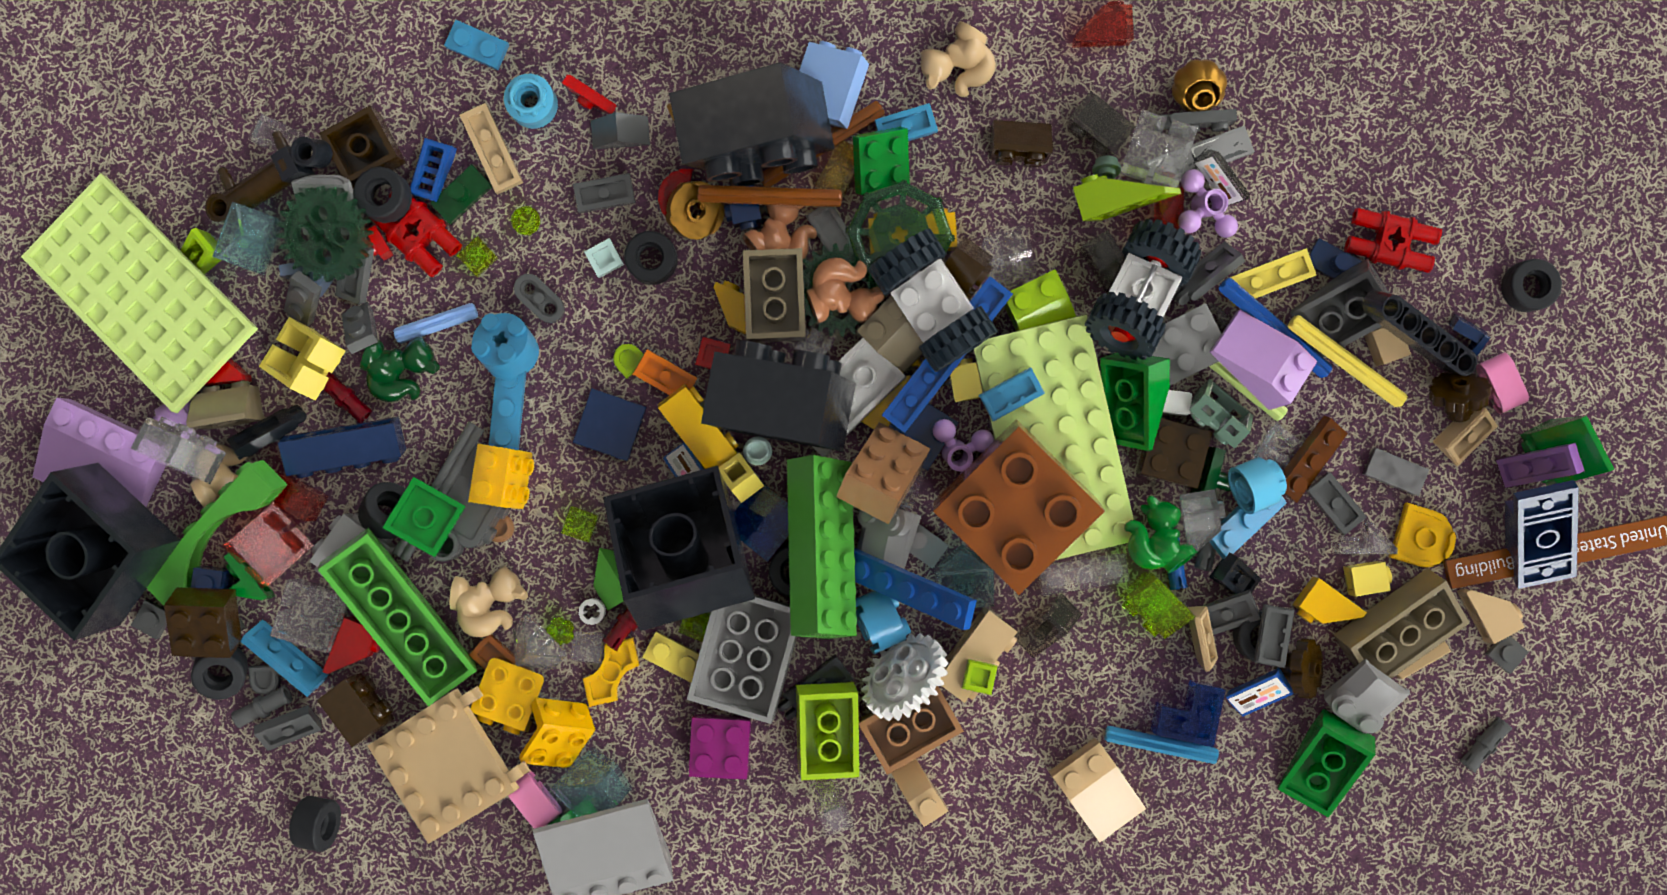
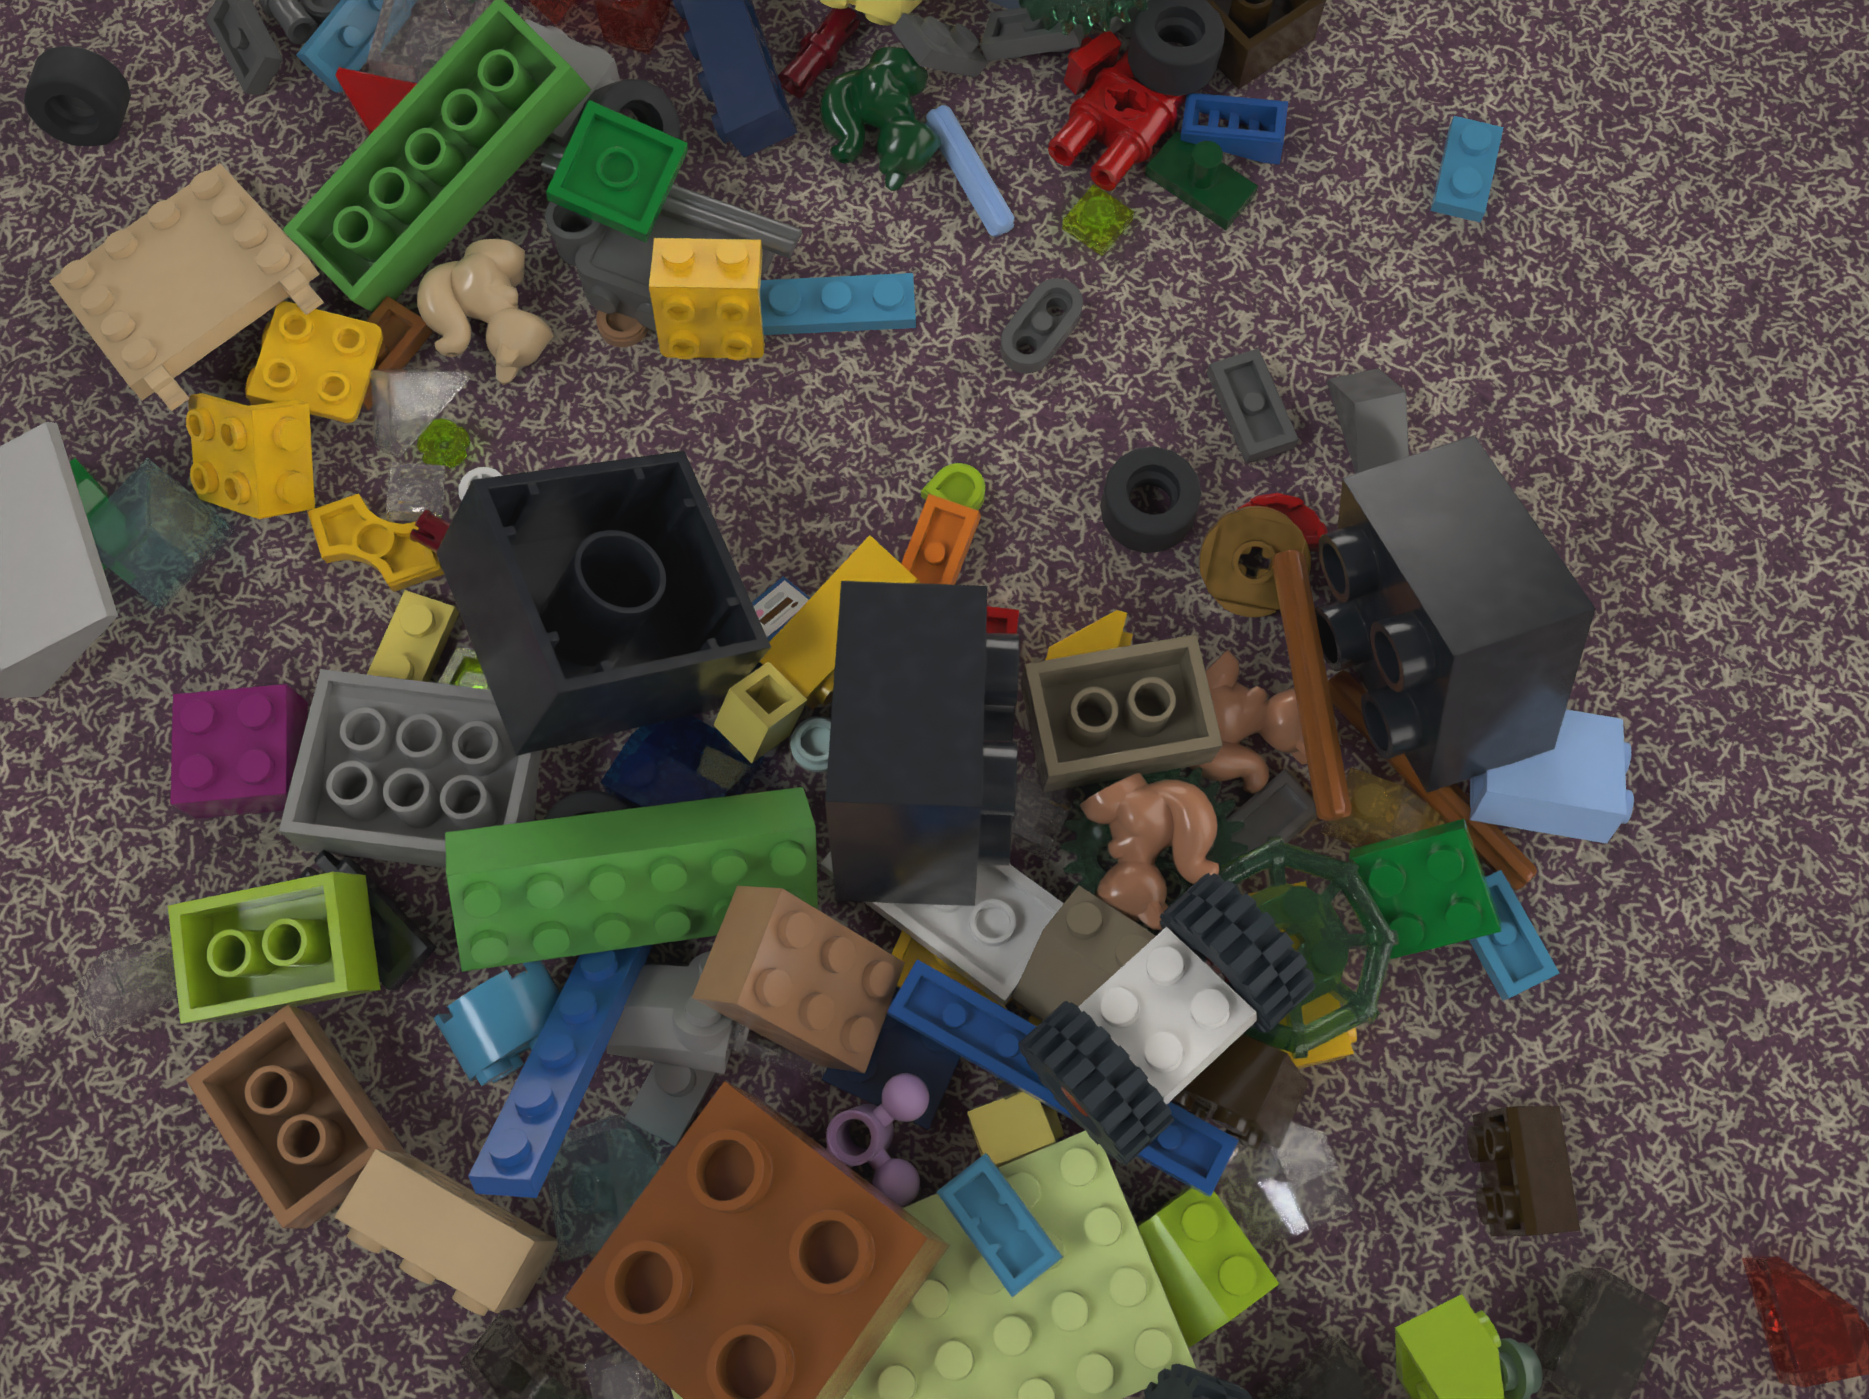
camera: 80 degrees right, 15 degrees down
dark brown brick [317,673,395,748] -> none
tan plate [460,103,523,195] -> none
dark azure brick [471,313,539,380] -> none
medium azure piece [504,74,558,129] -> none
bright pink beam [508,771,562,829] -> none
clear neon green plate [511,206,541,235] -> none
clear neon green plate [561,506,599,543] -> none
red plate [562,74,617,114] -> none
dark blue tile [573,388,647,461] -> none
light aqua plate [584,238,624,278] -> none
dark blue brick [724,185,763,231] -> none
white gear [861,633,949,721] -> none
tan slope [891,759,948,827] -> none
tan animal [921,21,996,97] -> none
lime tile [961,659,998,695] -> none

